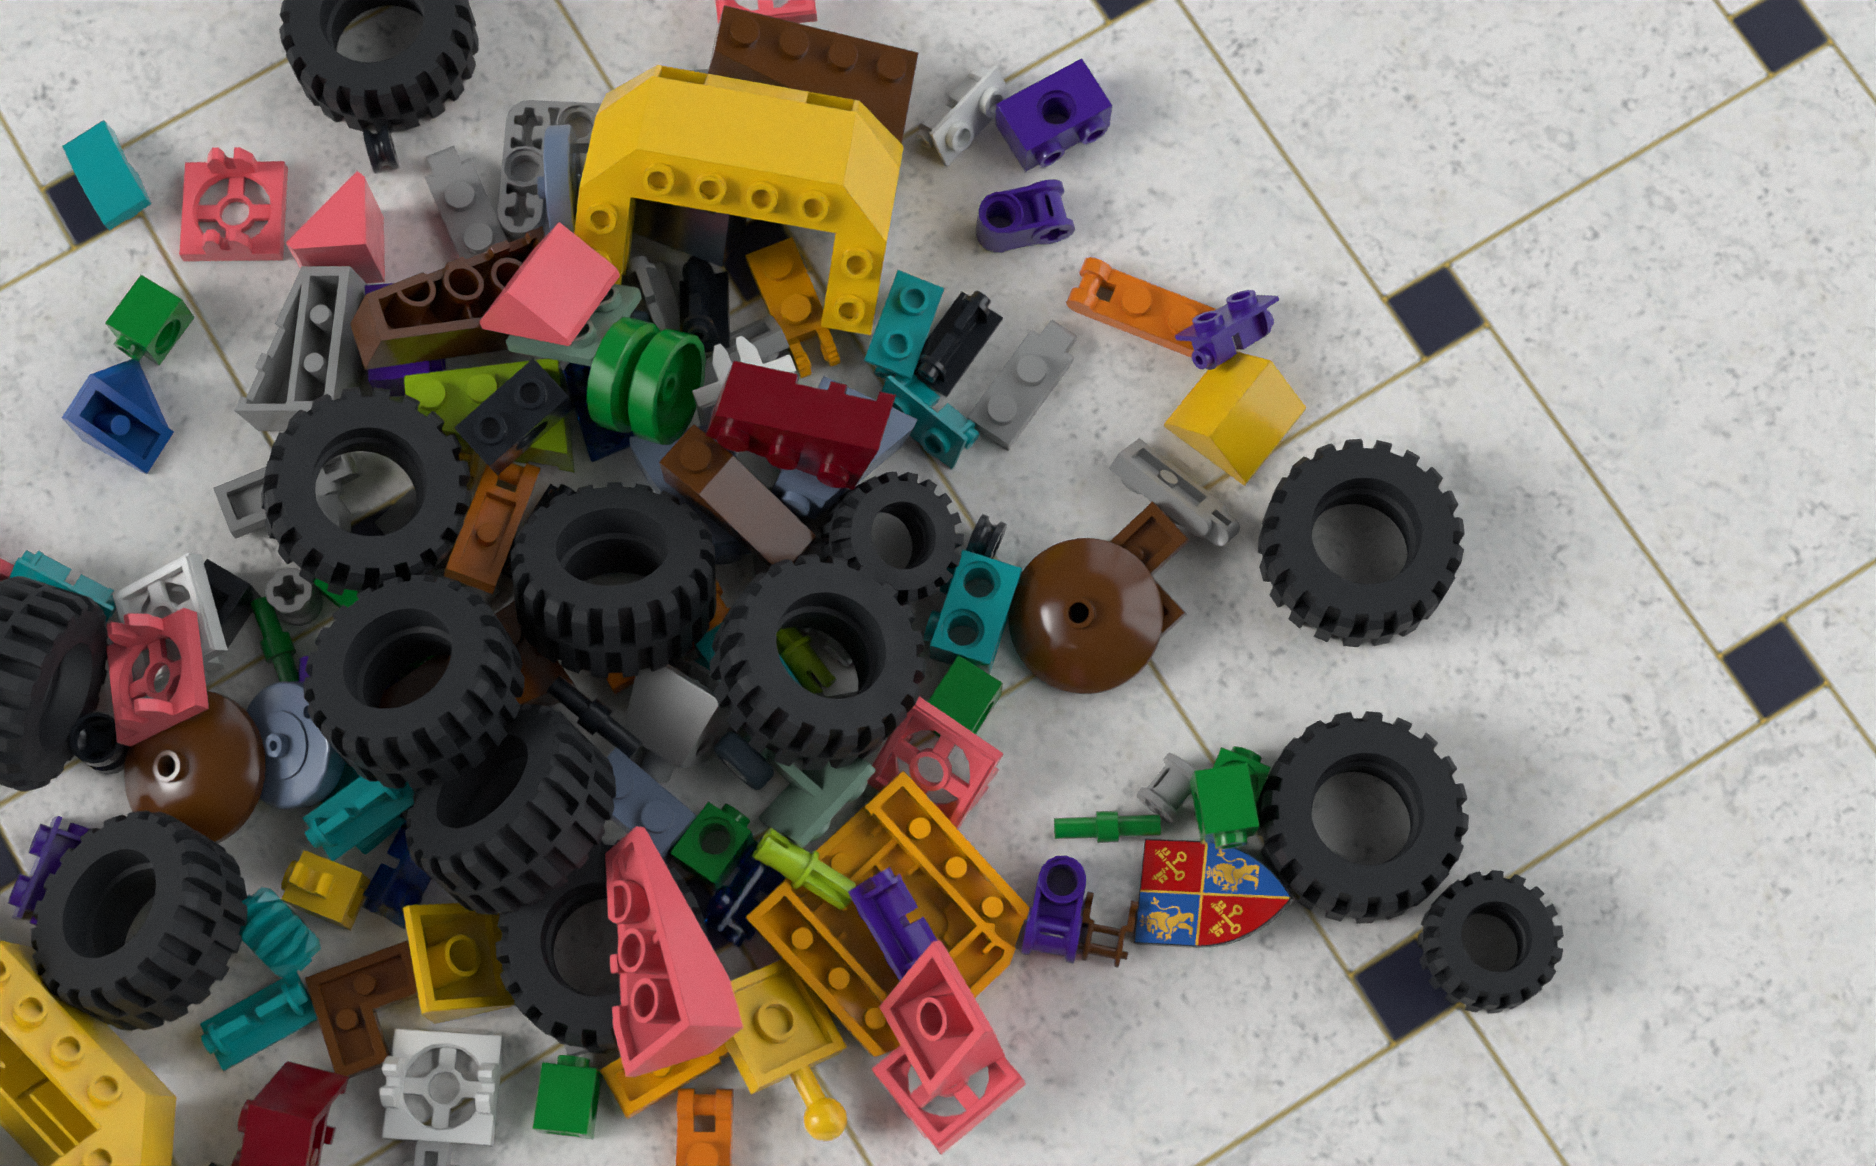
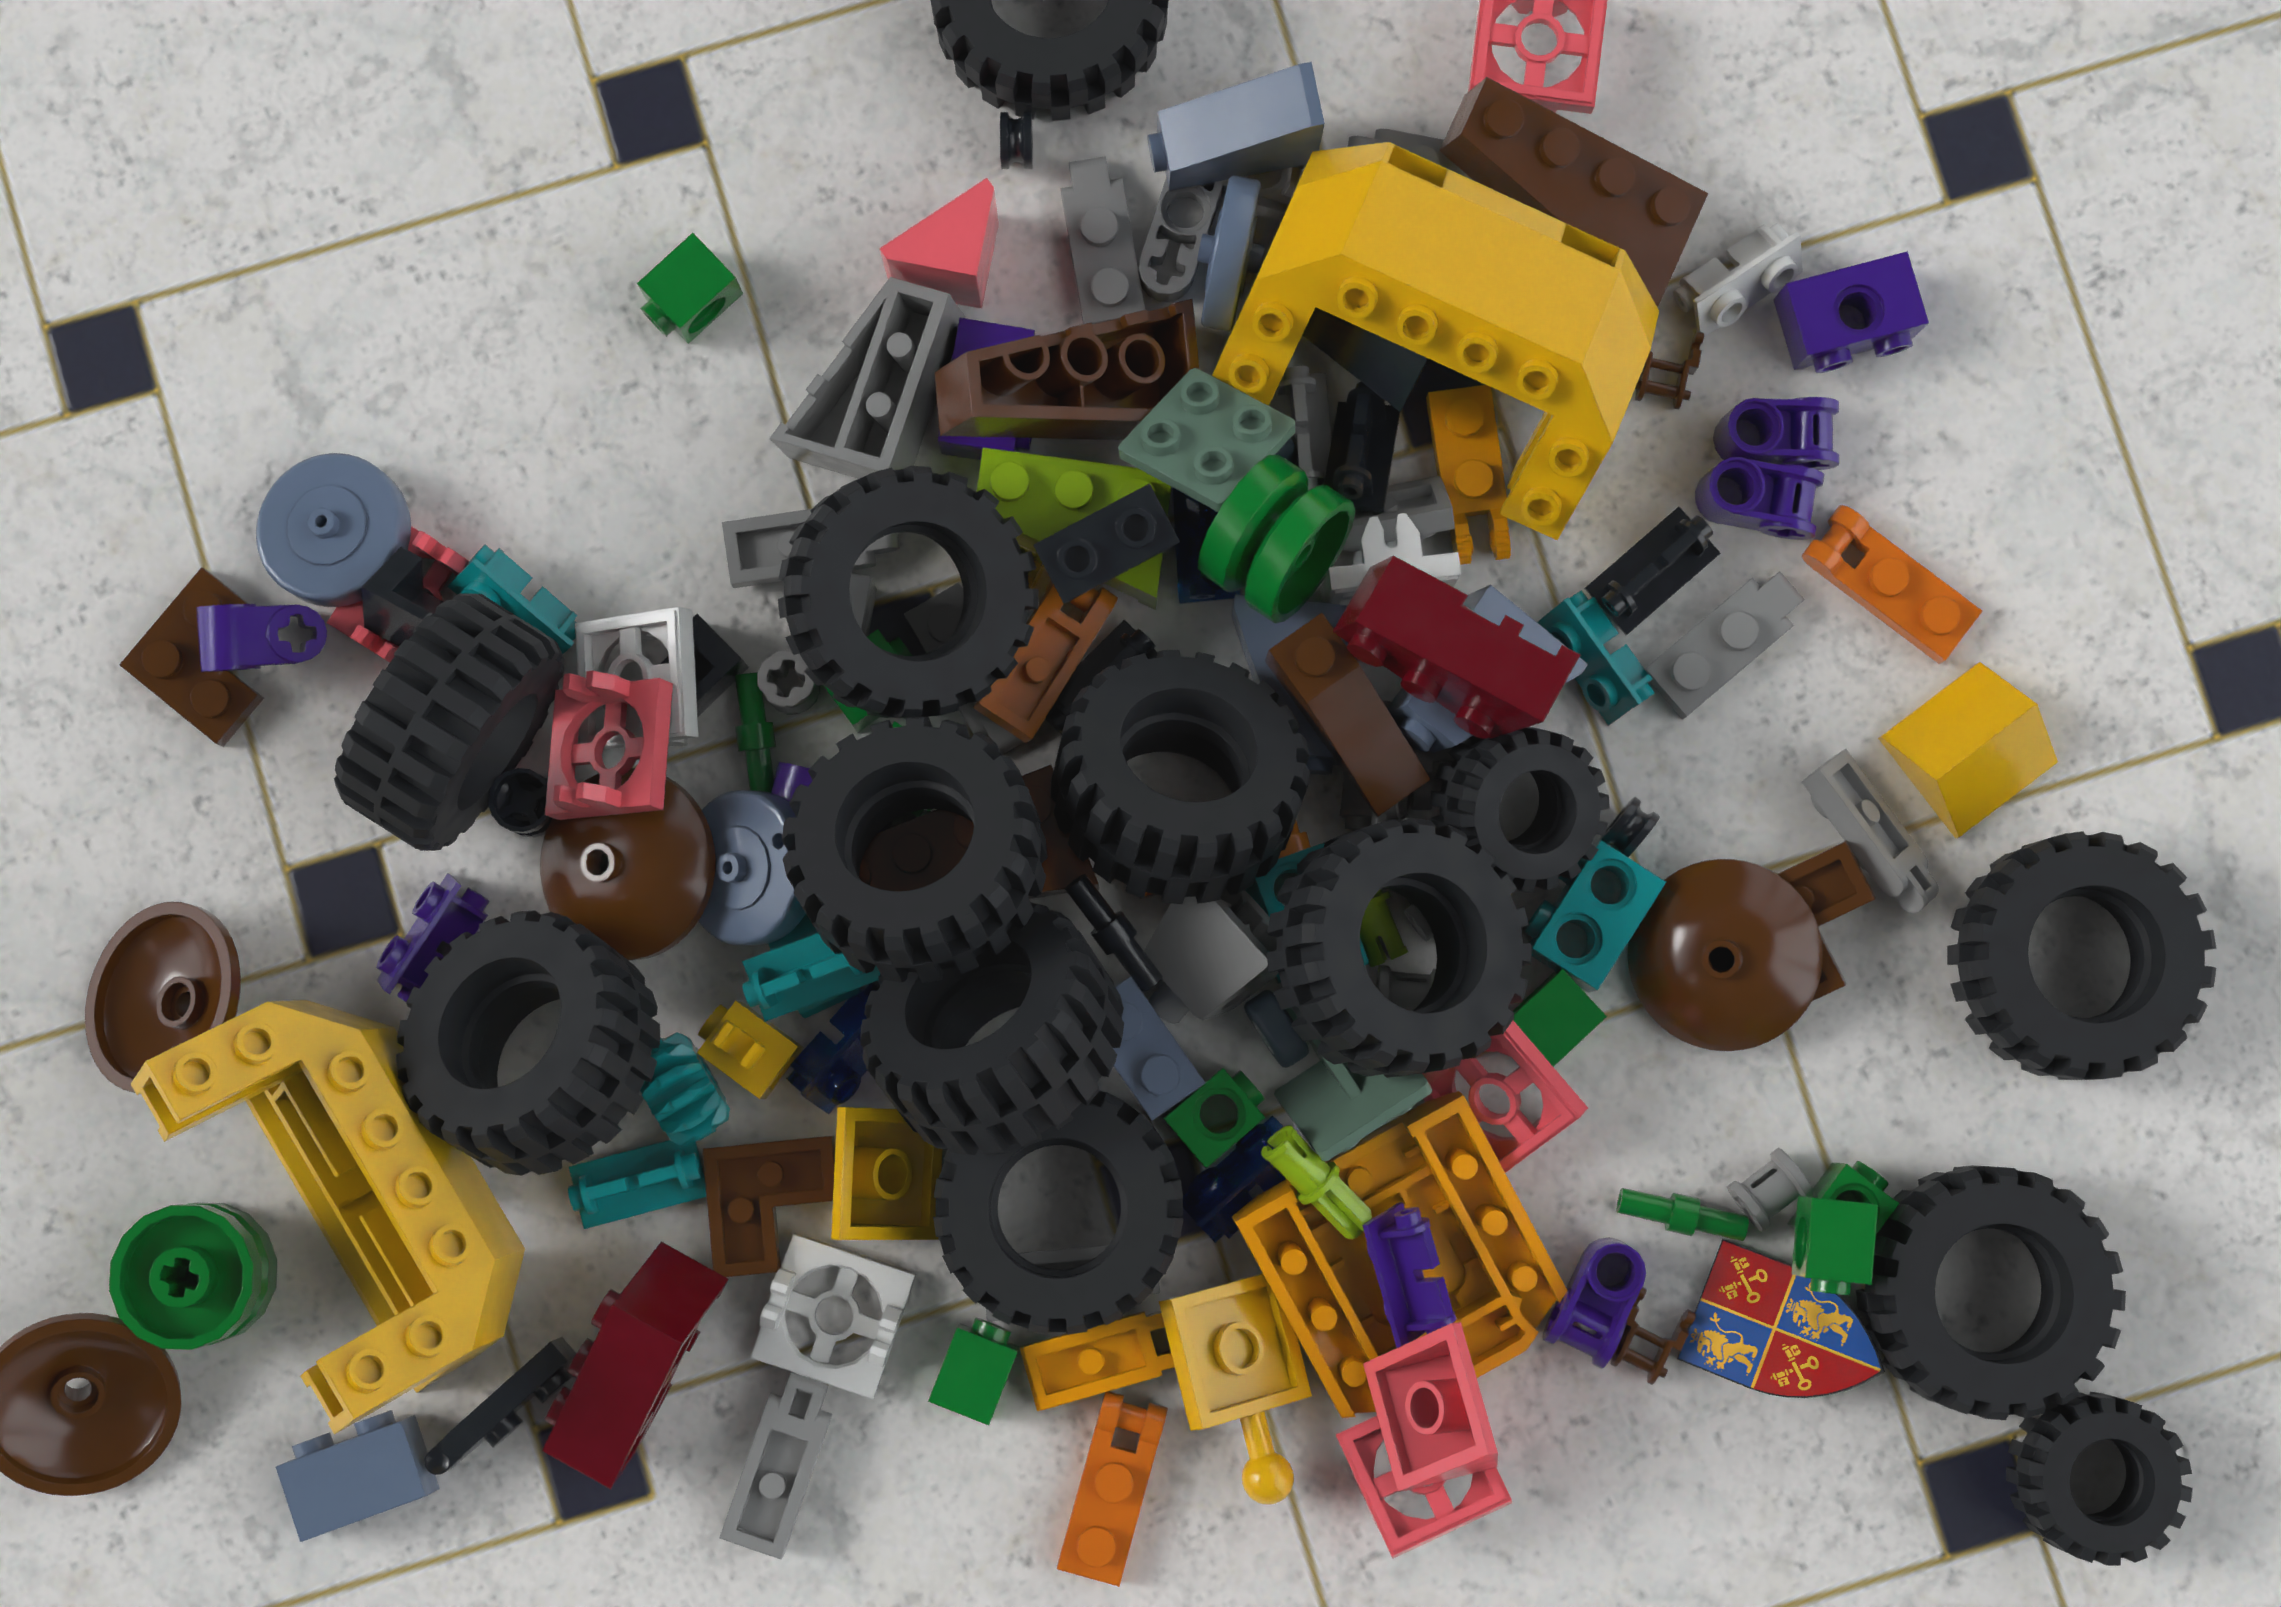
camera: 10 degrees right, 10 degrees up
teal slope [62,120,151,231] -> none
blue slope [62,359,174,474] -> none
coral piece [179,147,288,261] -> none
coral slope [479,222,620,346] -> none
coral wedge [605,826,743,1077] -> none
teal hinge [864,270,945,380] -> none
dark purple hinge [1175,290,1279,370] -> none
none -> sand blue slope [1147,62,1325,191]
none -> reddish brown piece [1635,331,1705,410]
none -> dark purple piece [1695,457,1825,540]

